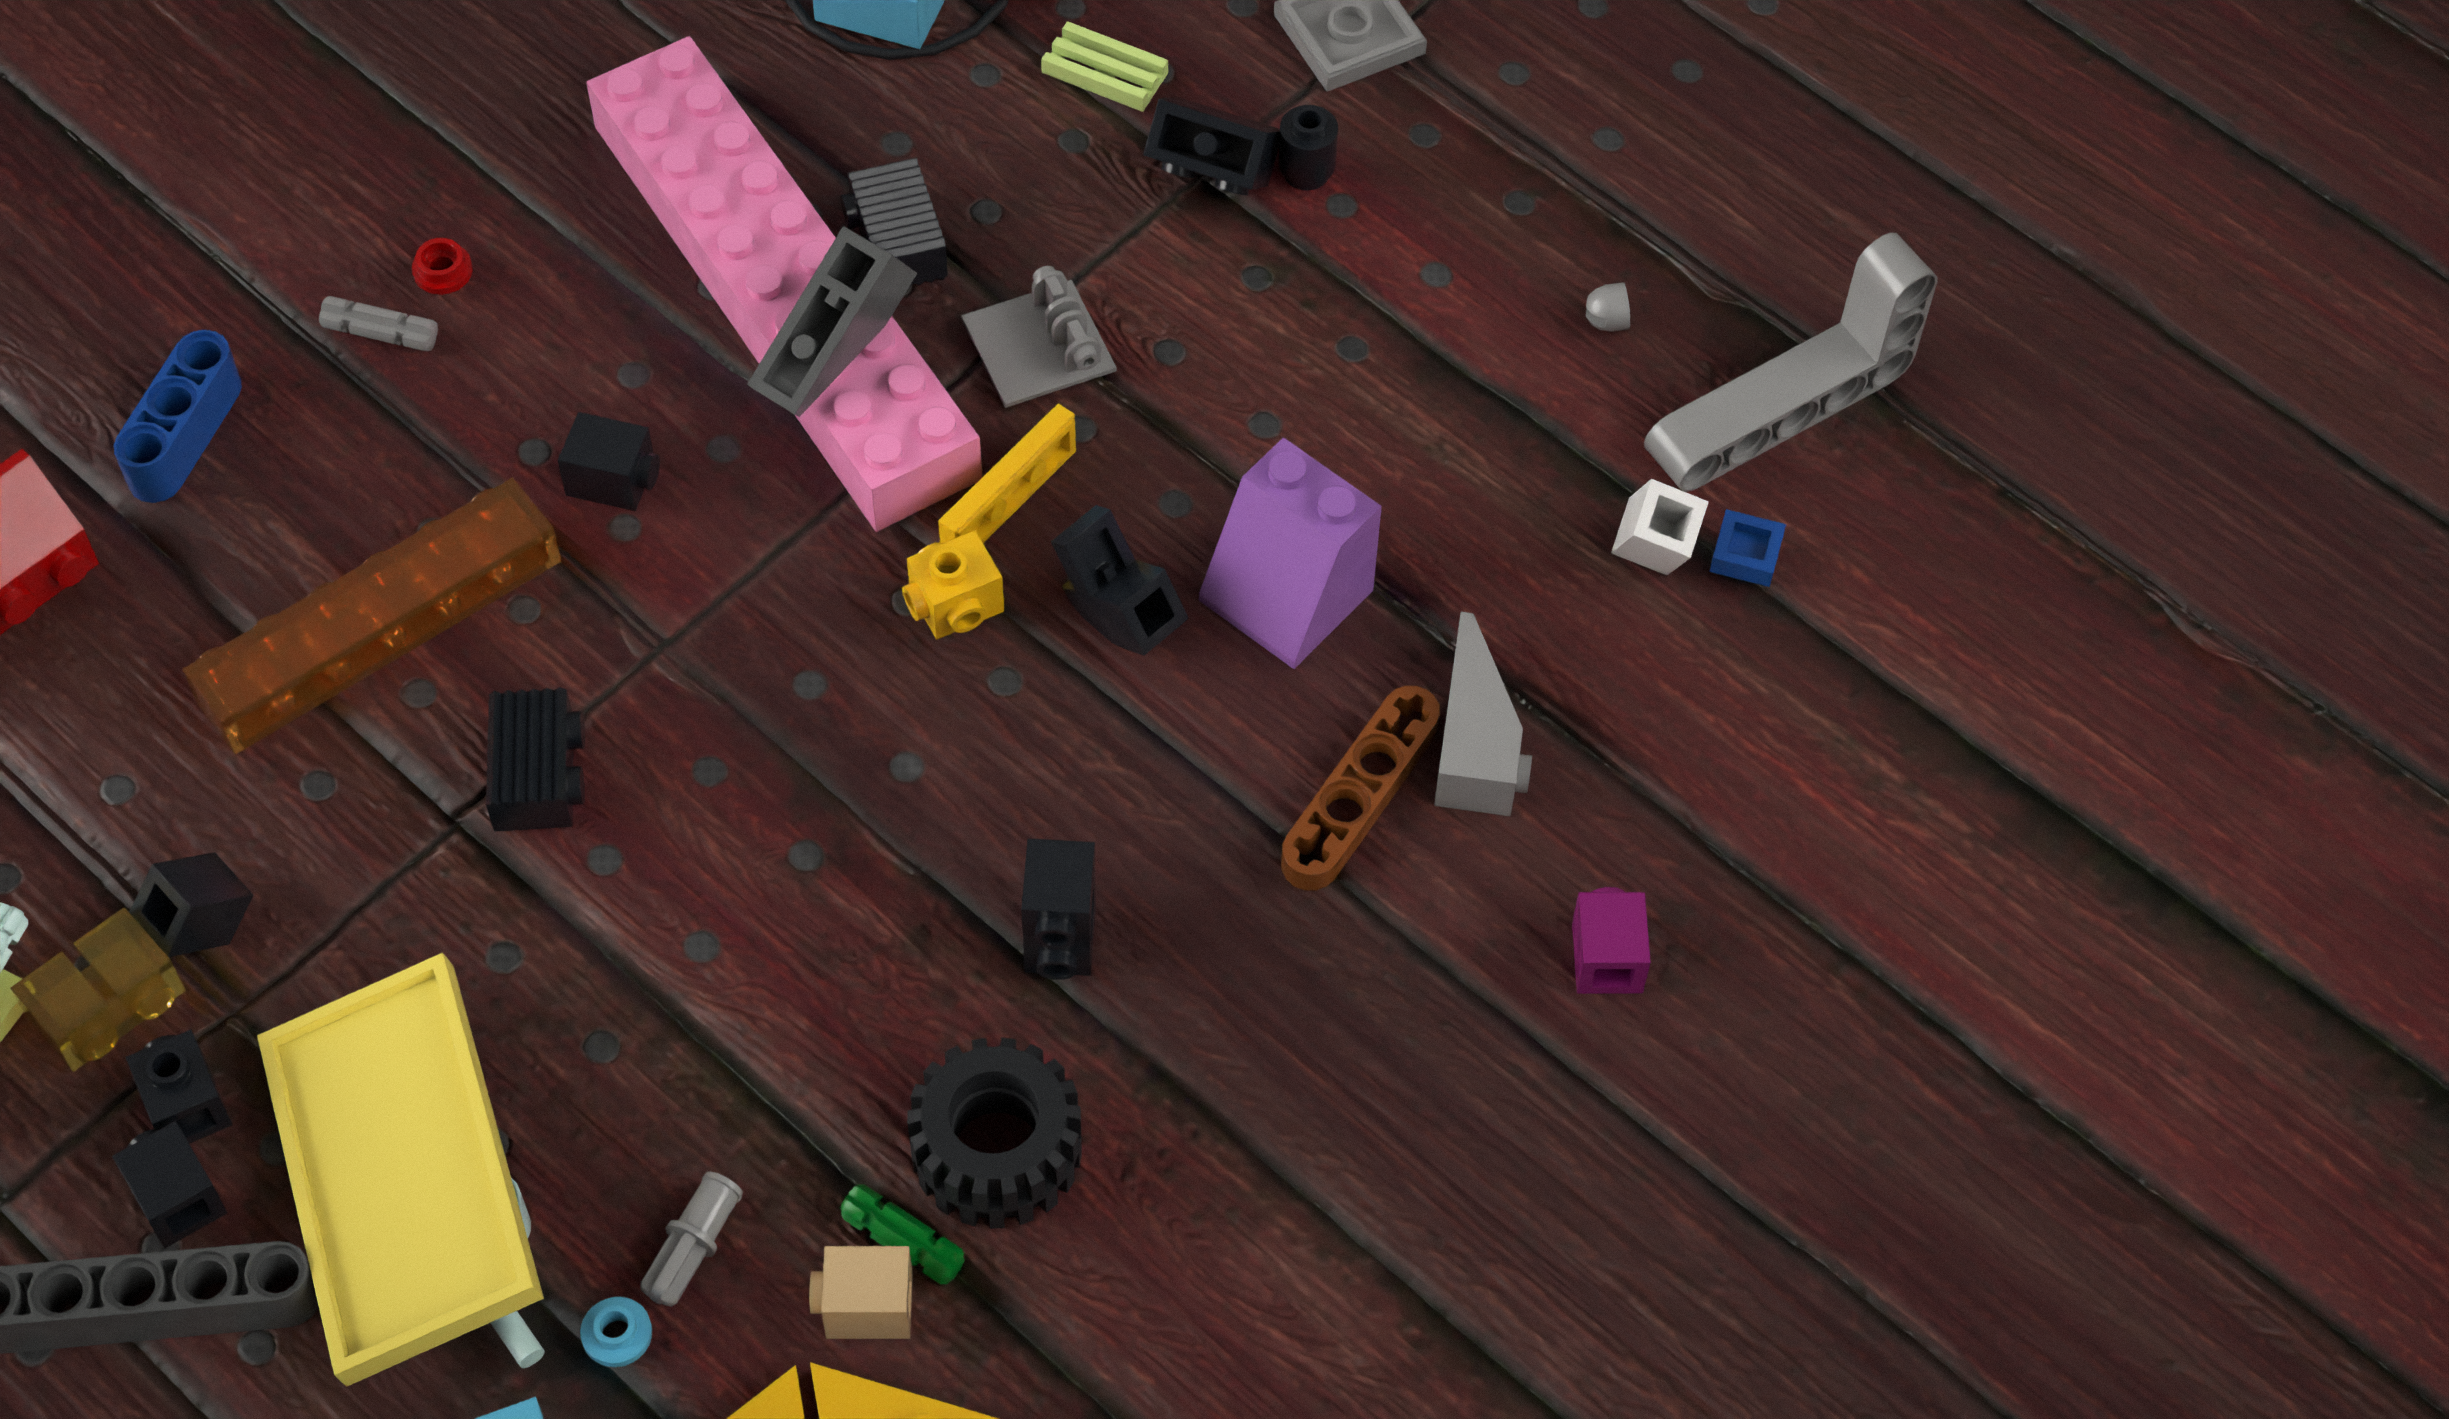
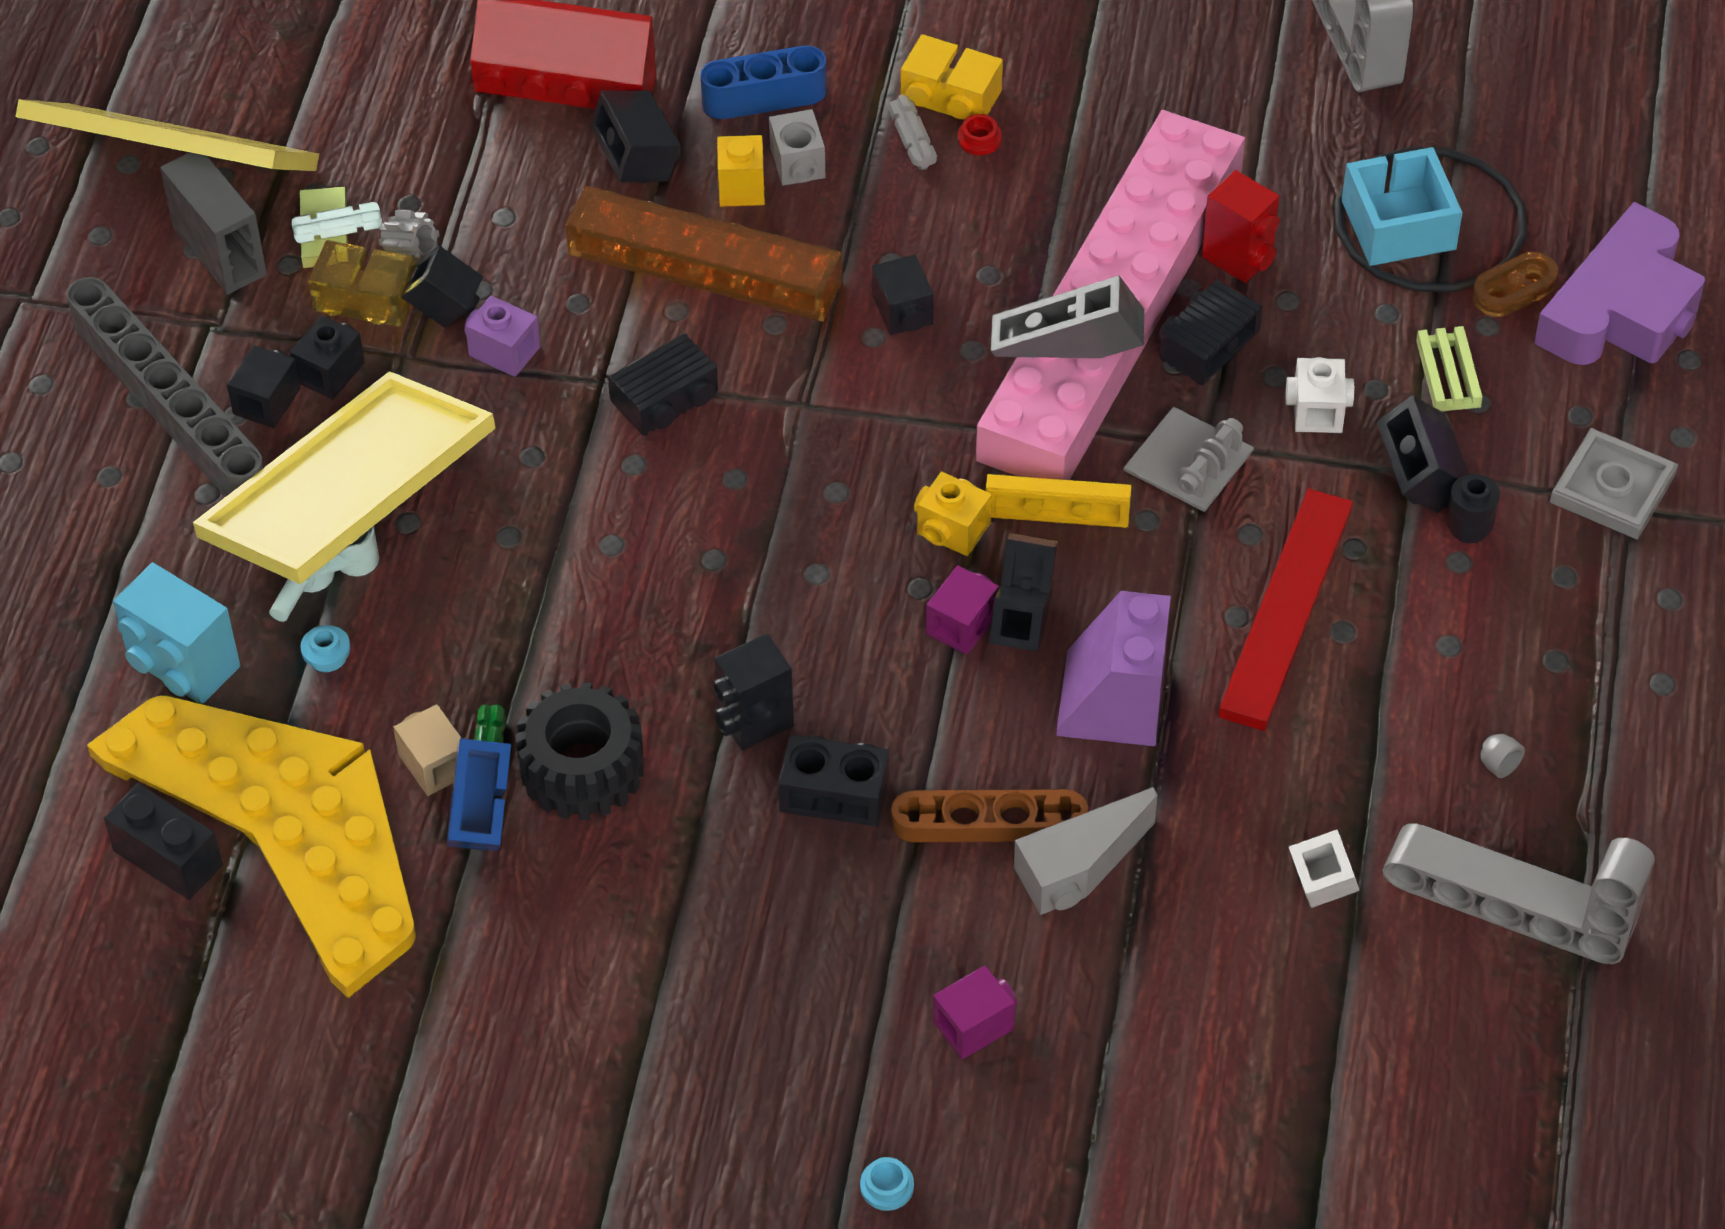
camera: 60 degrees right, 5 degrees down
light grey axle [640,1171,743,1307] -> none
blue plate [1709,509,1786,587] -> none
none -> light grey gear [378,210,440,266]
none -> blue piece [446,738,511,852]
none -> medium lavender brick [464,296,541,377]
none -> black brick [590,91,681,183]
none -> yellow brick [717,135,765,207]
none -> light grey brick [769,109,826,186]
none -> black brick [778,734,889,827]
none -> medium azure plate [860,1157,914,1211]
none -> yellow piece [901,34,1003,120]
none -> magenta brick [926,565,999,655]
none -> red piece [1202,170,1280,284]
none -> red tile [1218,488,1353,732]
none -> white brick [1285,357,1354,433]

